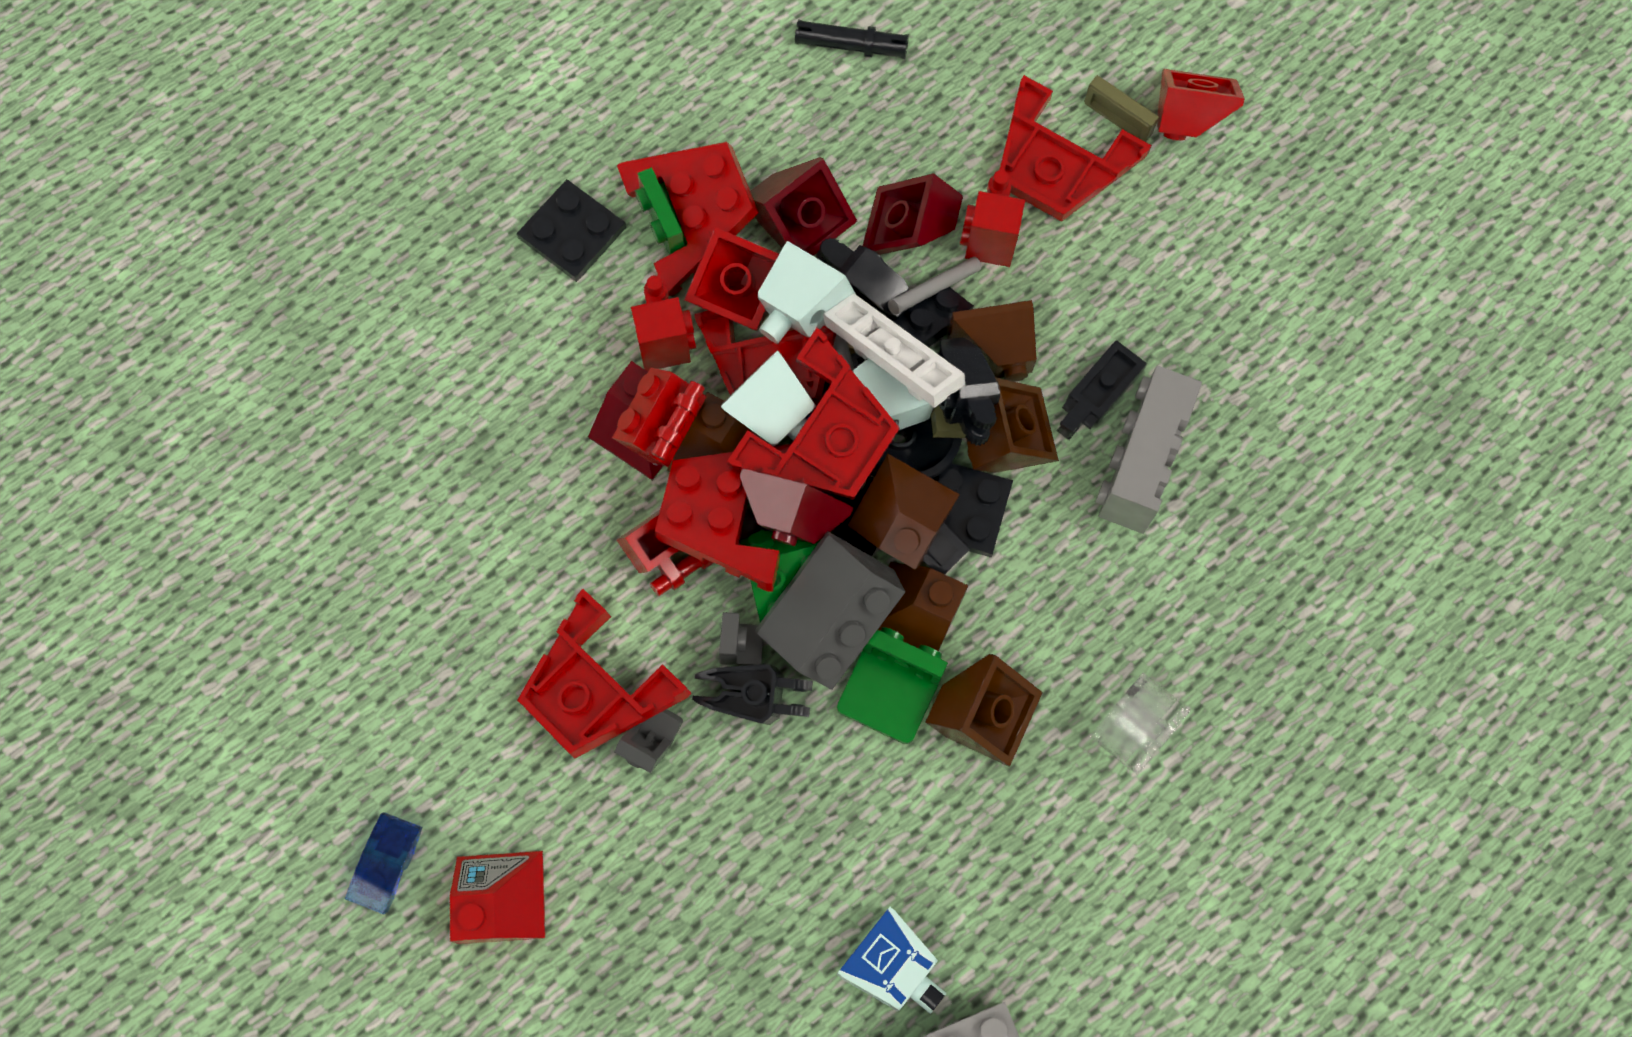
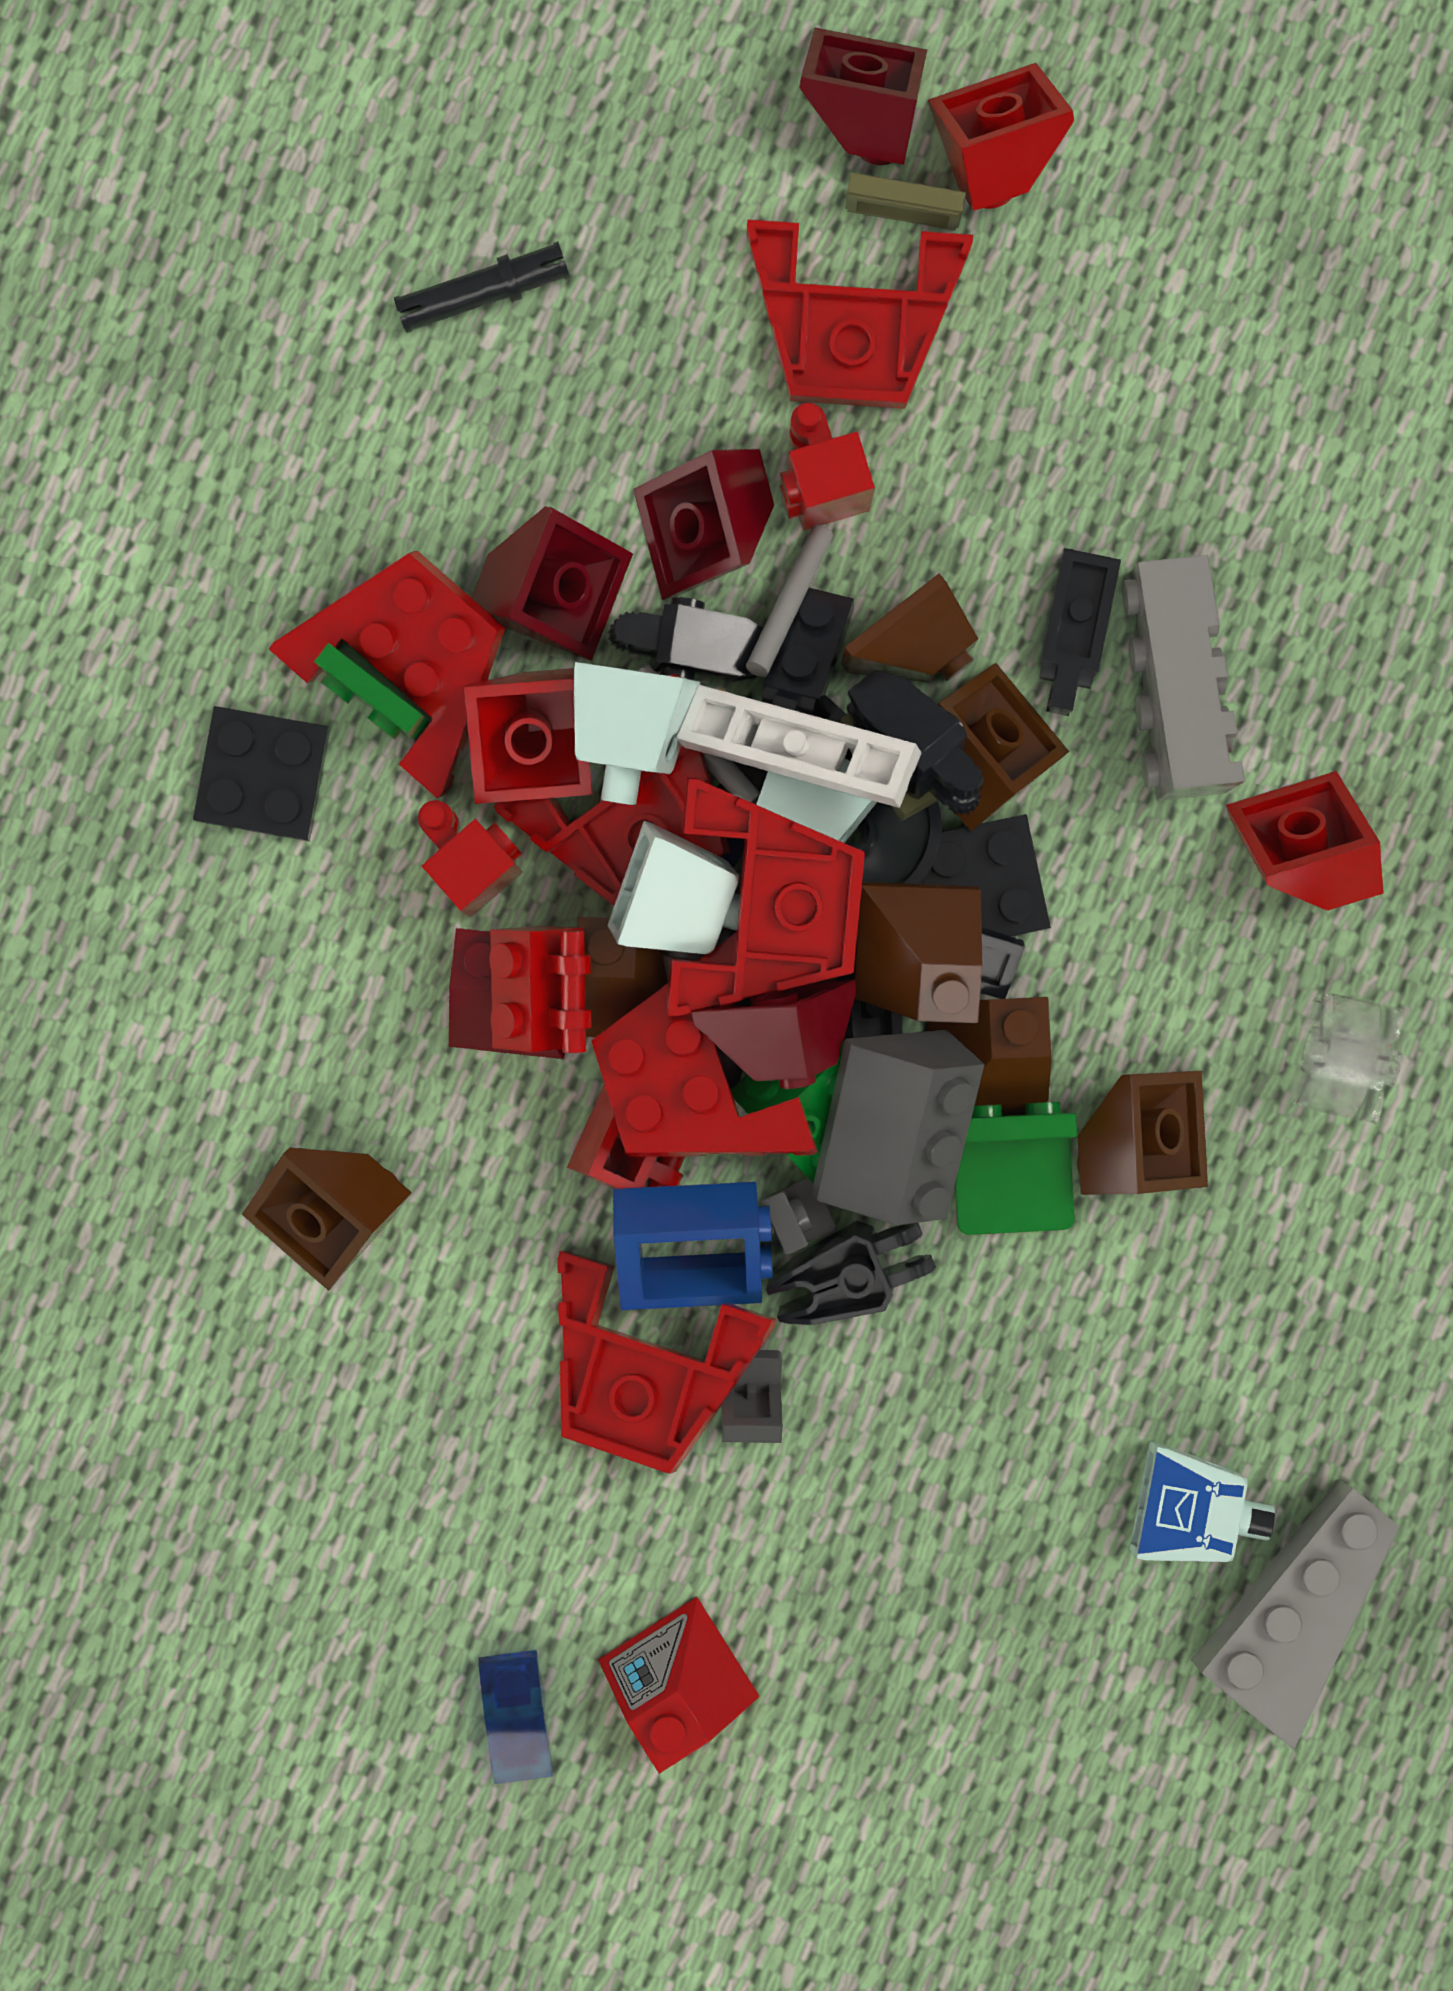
camera: 25 degrees left, 15 degrees up
none -> reddish brown slope [242,1147,412,1291]
none -> blue window [613,1182,773,1310]
none -> dark red slope [799,27,927,165]
none -> red slope [1226,771,1384,911]

